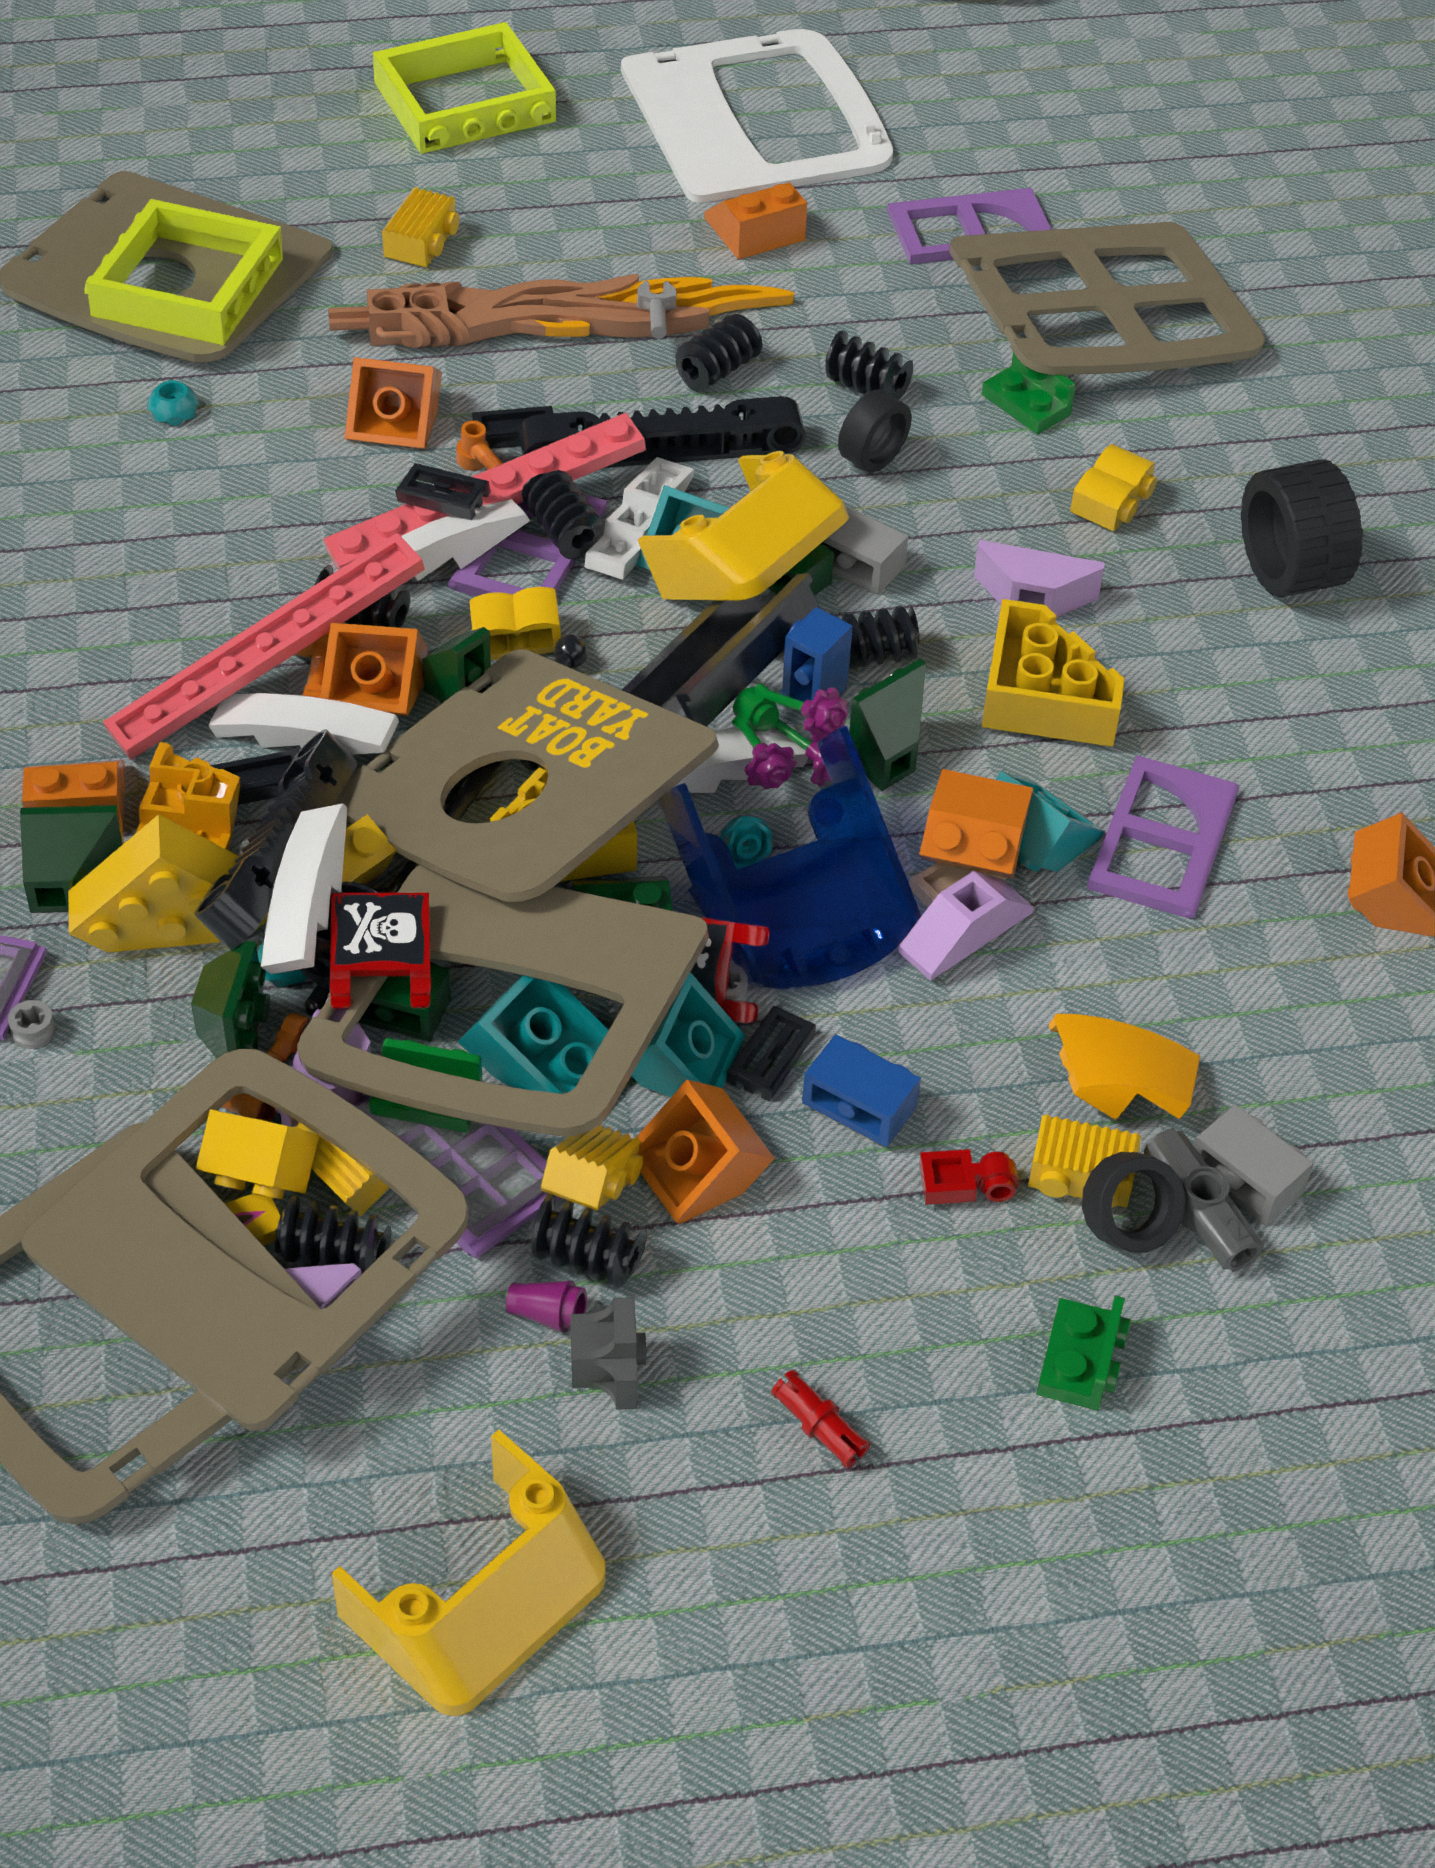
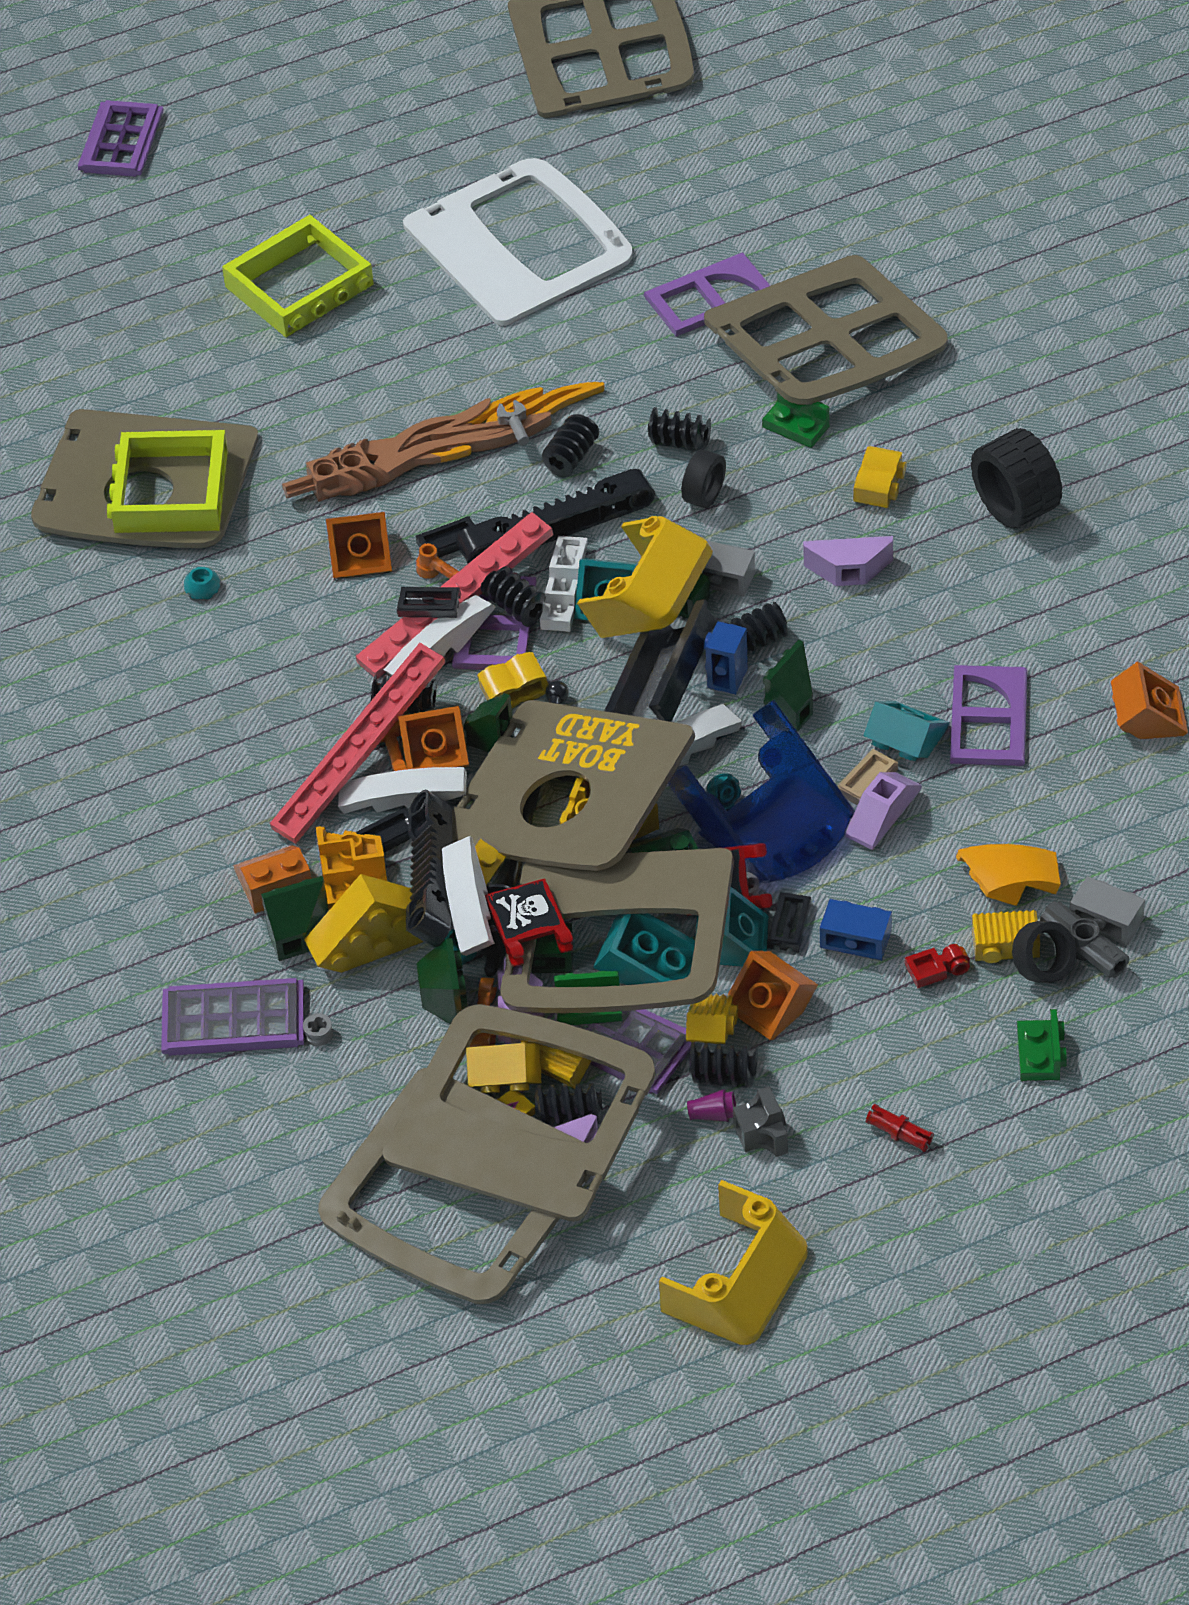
camera: 10 degrees left, 0 degrees up
yellow brick [382,186,460,268] -> none
orange slope [704,182,807,260] -> none
magenta plant [732,683,853,789] -> none
orange slope [919,769,1033,879] -> none
yellow brick [981,599,1125,747] -> none

